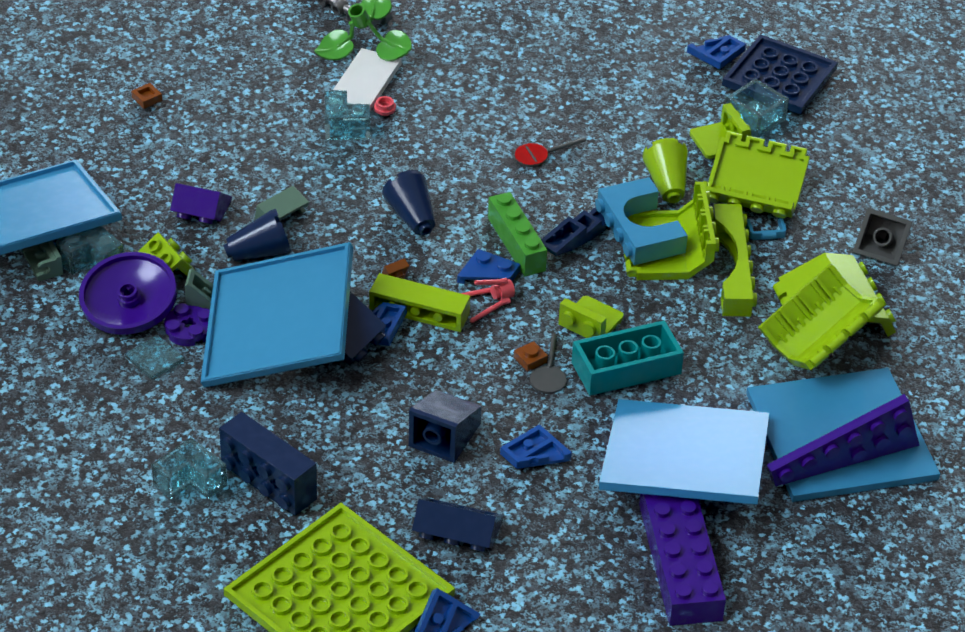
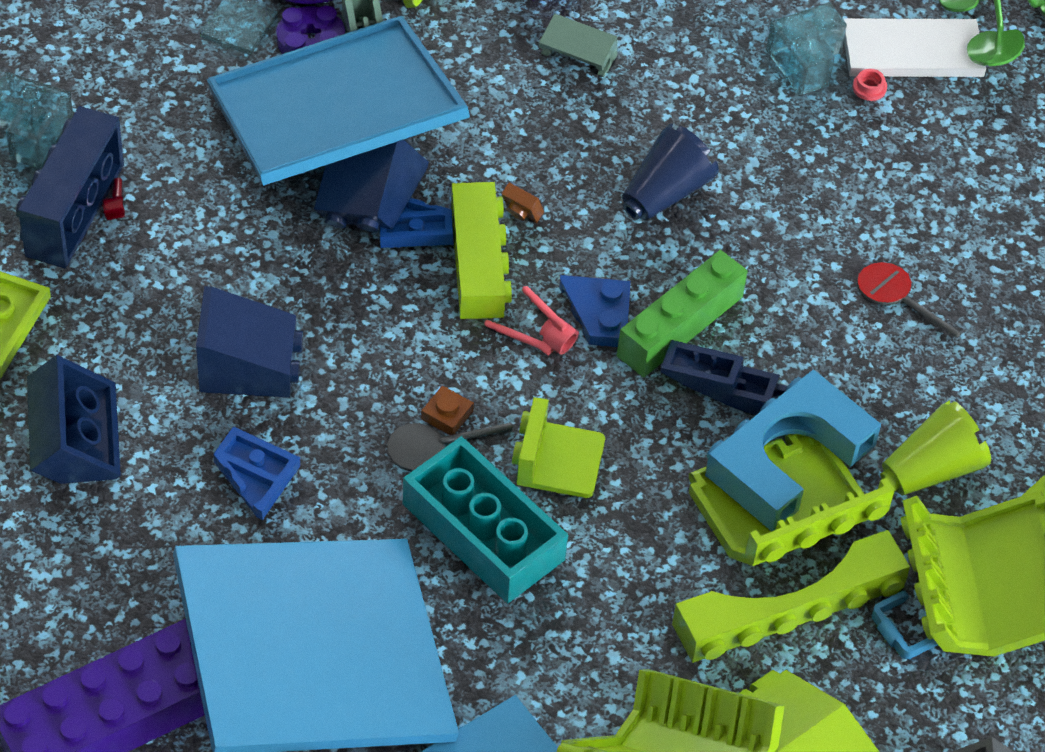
camera: 65 degrees right, 10 degrees up
dark blue cone [223,209,292,261] -> none

